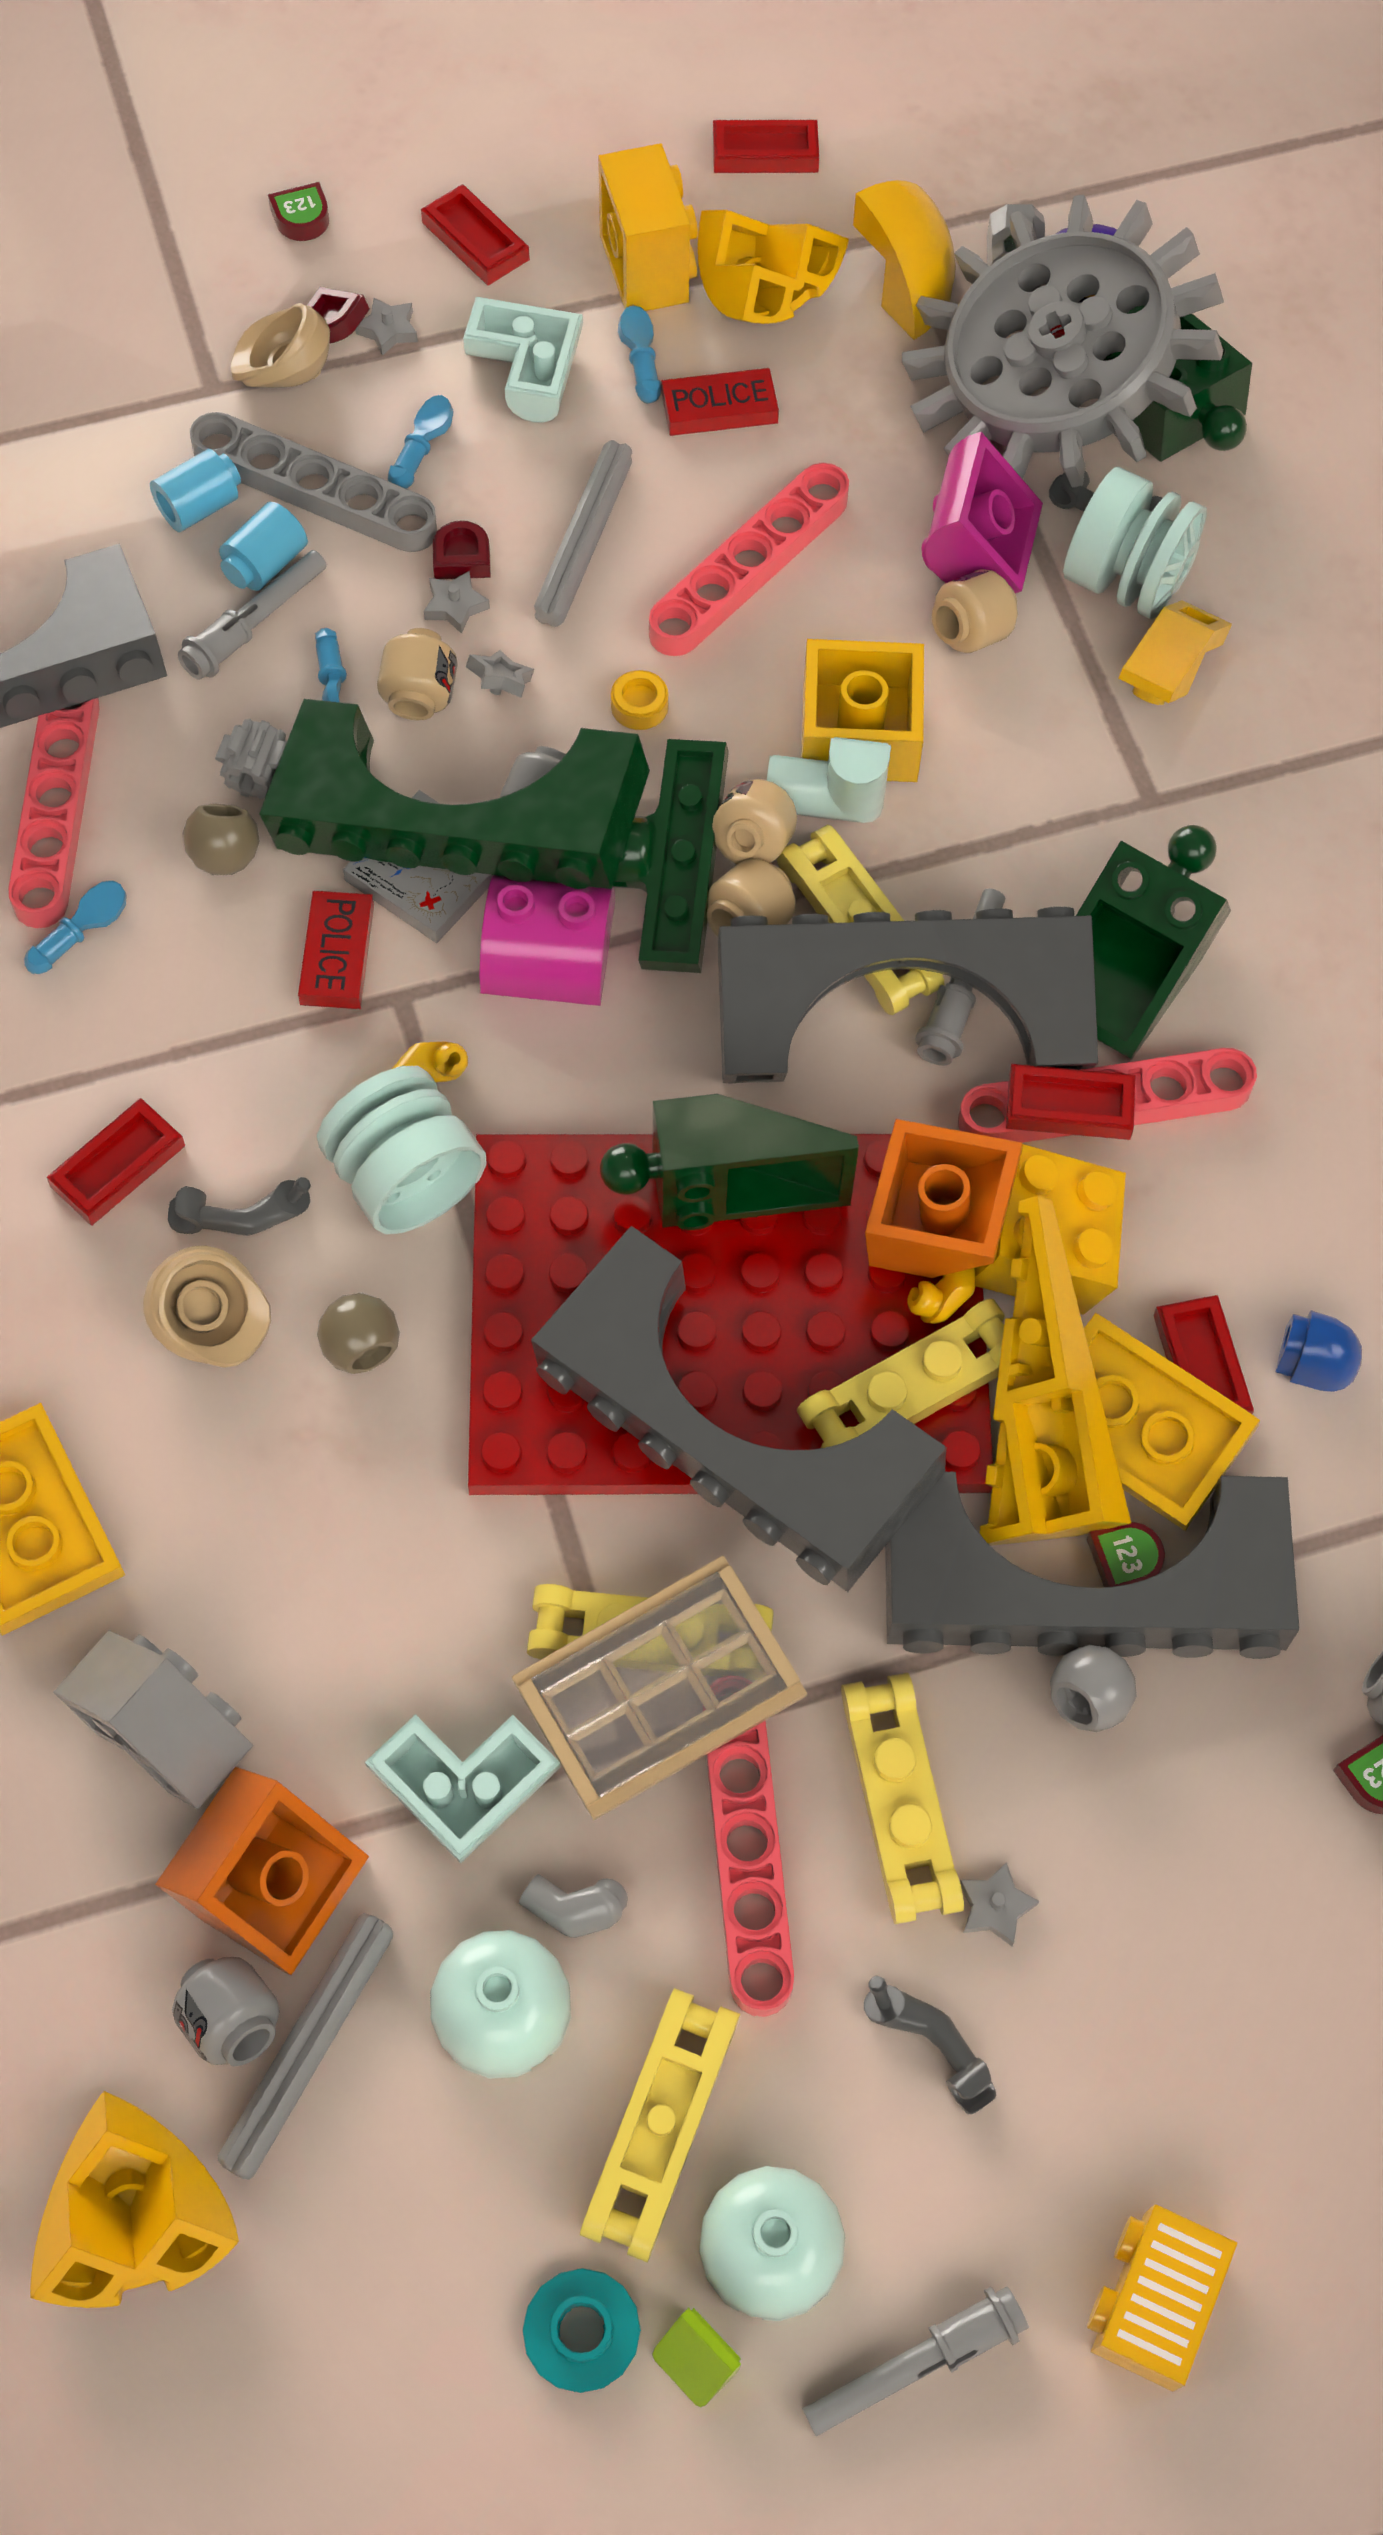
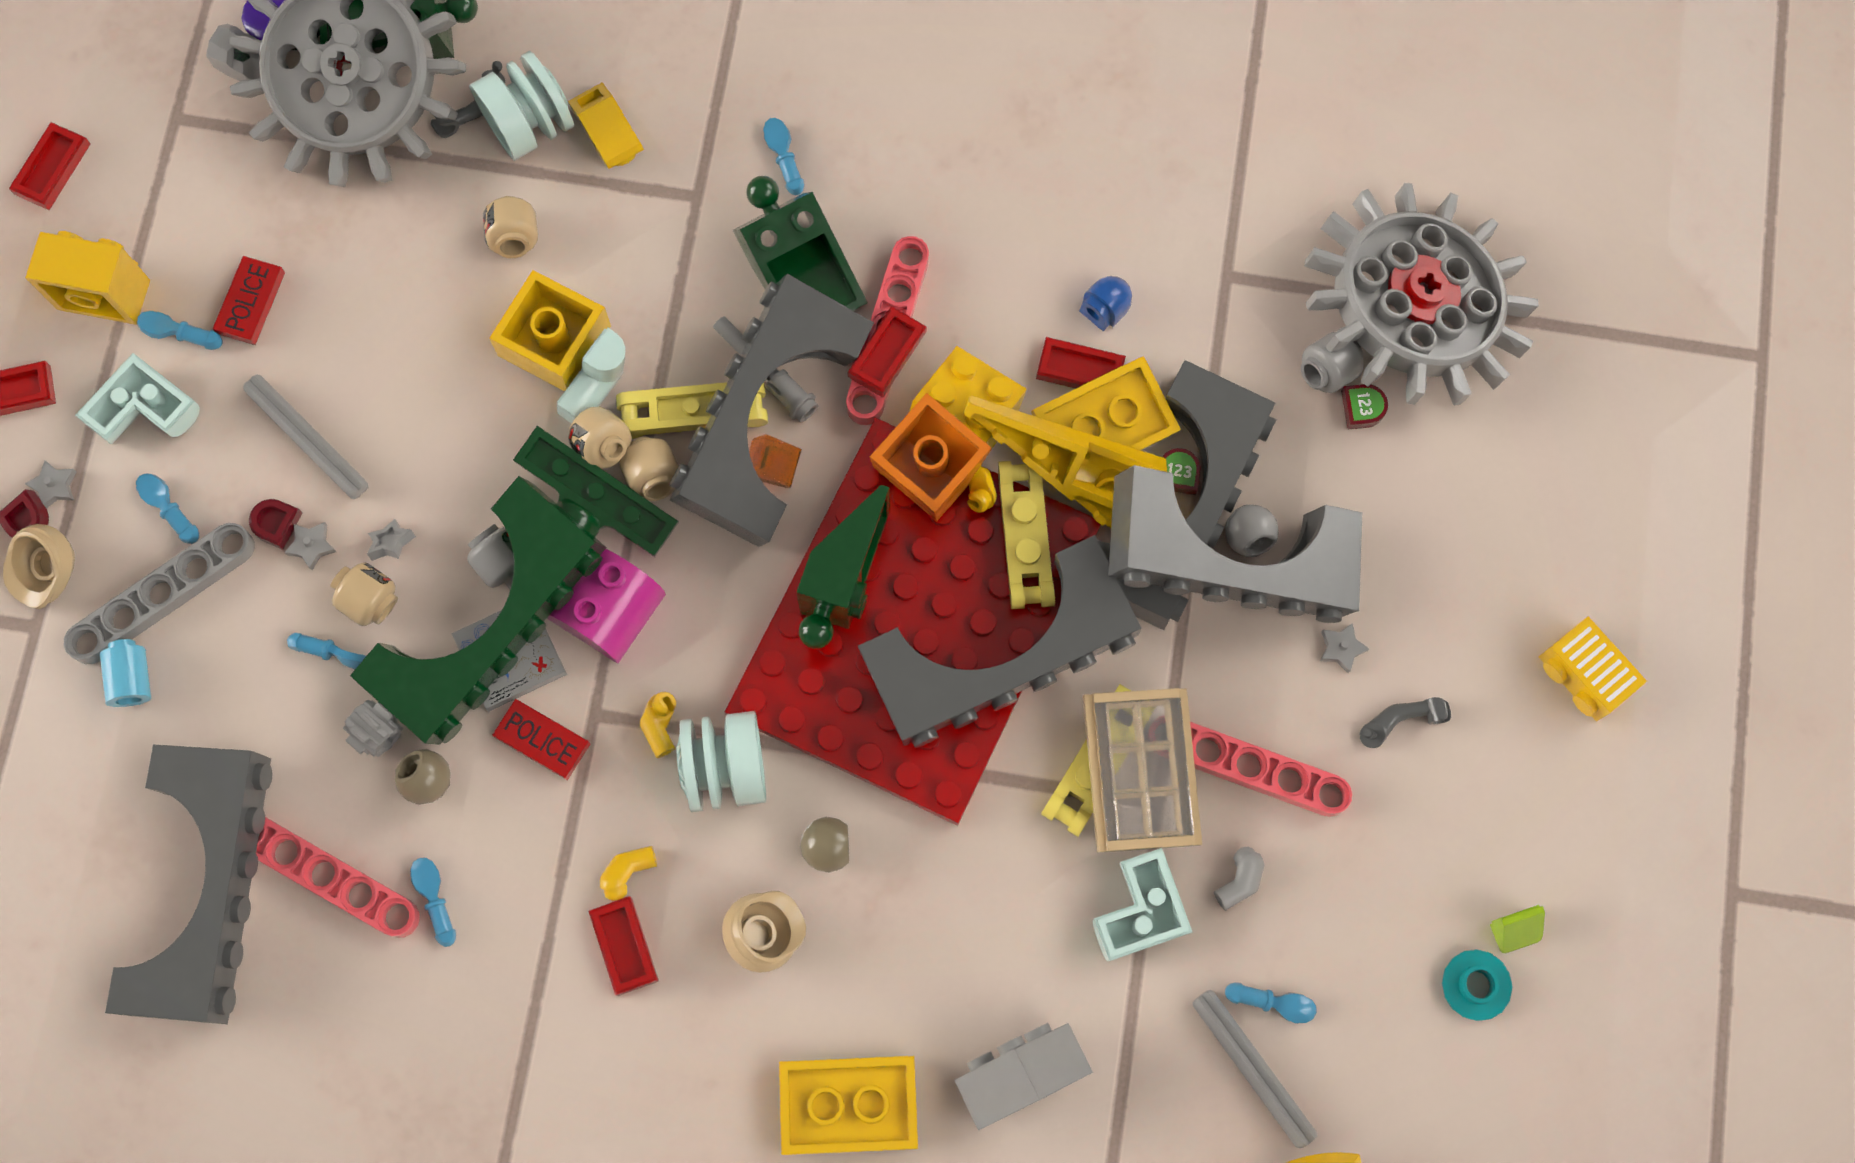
camera: 65 degrees left, 10 degrees up
orange slope [155,1767,369,1975] -> none
dark grey piece [168,1177,311,1236] -> none
light grey head [172,1957,280,2066] -> none
light grey pin [178,550,326,680] -> none
medium azure brick [219,502,308,591] -> none
light aqua cylinder [430,1930,571,2079] -> none
light yellow plate [579,1988,741,2263] -> none
yellow tile [611,670,669,730] -> none
coral beam [649,463,849,656] -> none
yellow brick [698,209,849,324] -> none
light aqua cylinder [699,2166,845,2321] -> none
light grey pin [802,2287,1029,2436] -> none
light yellow plate [841,1673,964,1924] -> none
yellow brick [853,180,956,340] -> none
dark pink brick [921,431,1043,593] -> none
none -> yellow arm [600,846,657,901]
none -> clear orange slope [749,434,802,488]
none -> dark azure piece [763,118,805,196]
none -> arch [1108,465,1362,623]
none -> dark azure piece [1225,982,1317,1023]

